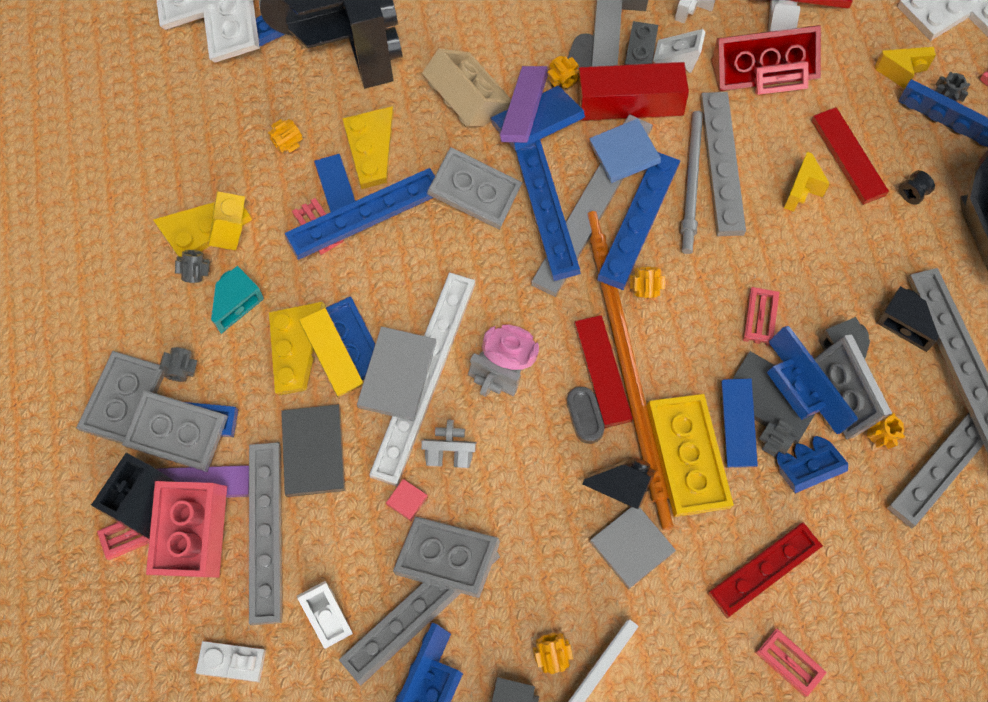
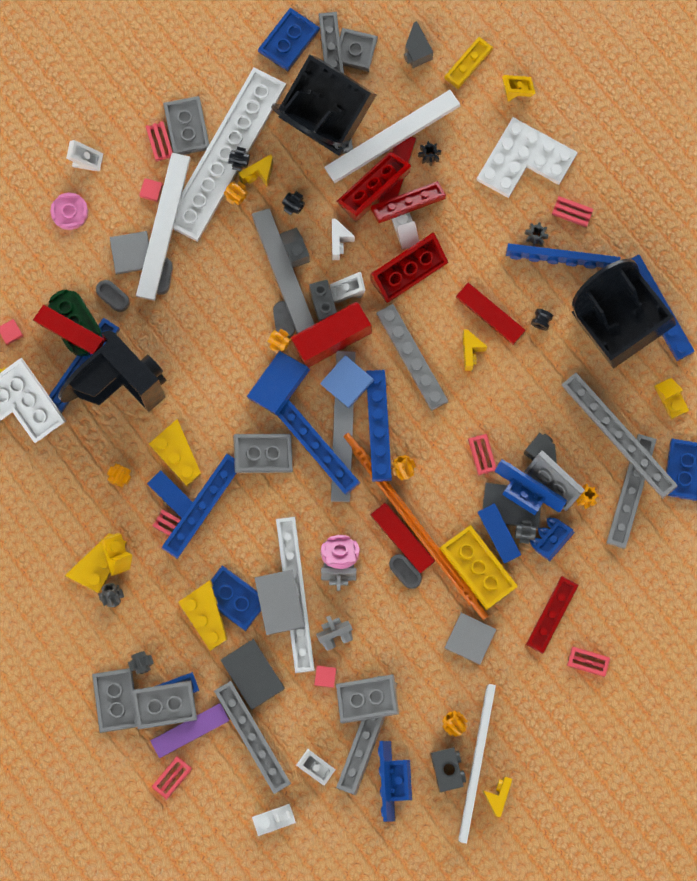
camera: 30 degrees left, 10 degrees up
black slope [91,453,176,539] -> none
coral slope [146,481,227,578] -> none
teal slope [211,266,264,334] -> none
yellow tile [299,308,363,398] -> none
tan slope [422,48,511,127] -> none
medium lavender tile [500,66,548,143] -> none
black slope [582,458,656,509] -> none
light grey bar [681,111,703,254] -> none
coral tile [754,61,808,95] -> none
yellow slope [875,47,936,89] -> none
black slope [876,286,939,352] -> none

